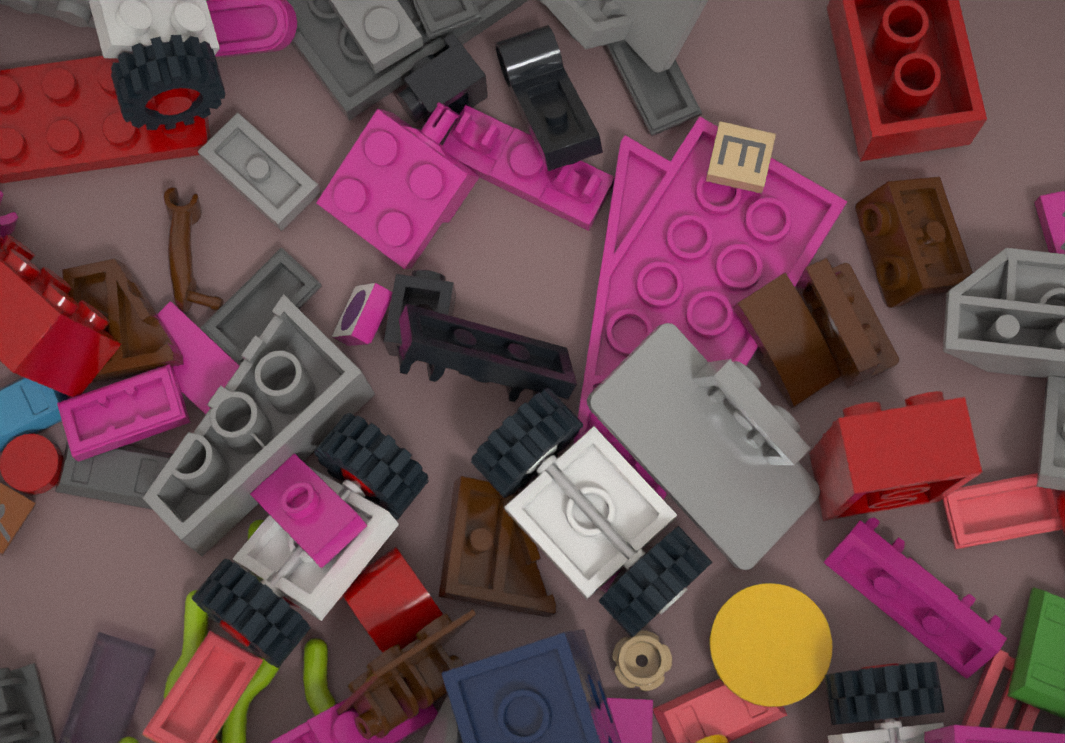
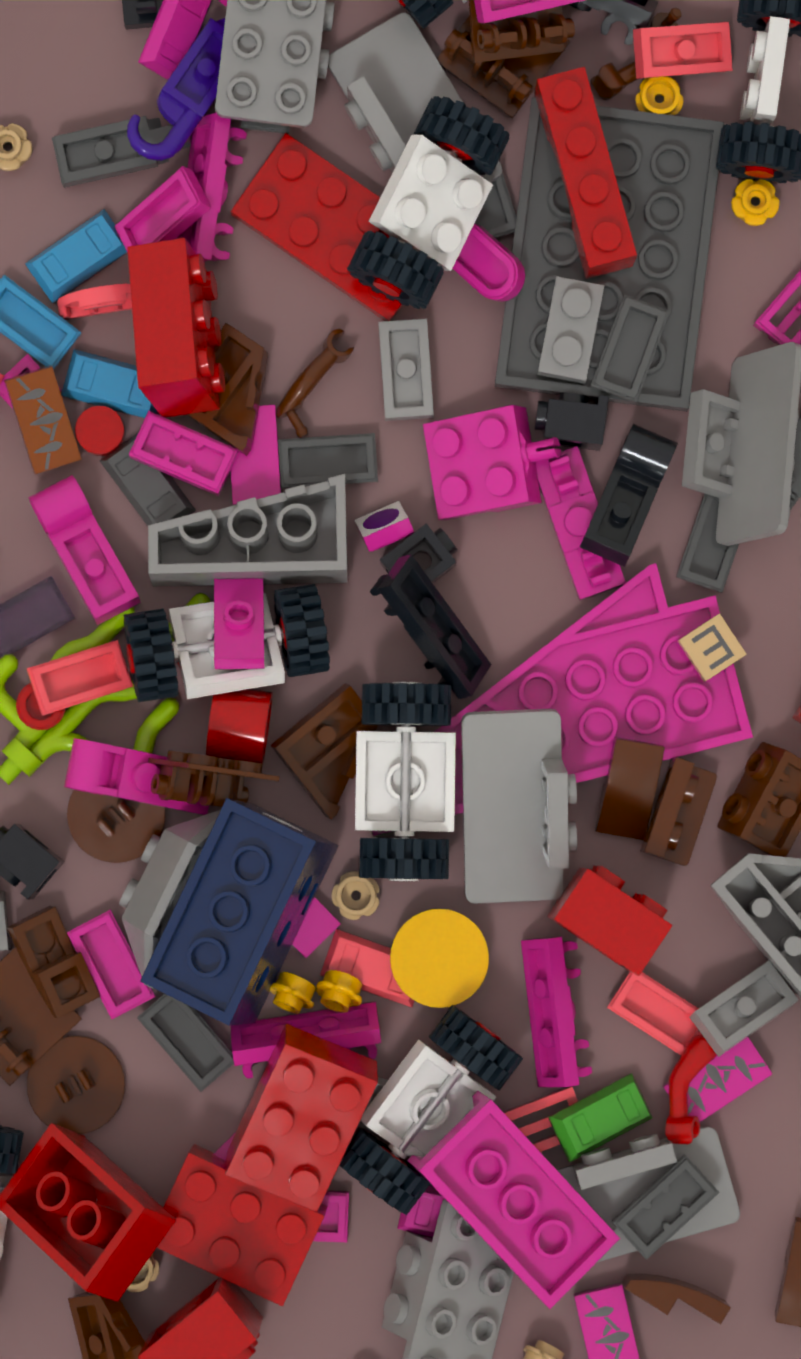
camera: 40 degrees right, 10 degrees up
none -> dark pink plate [28,475,141,625]

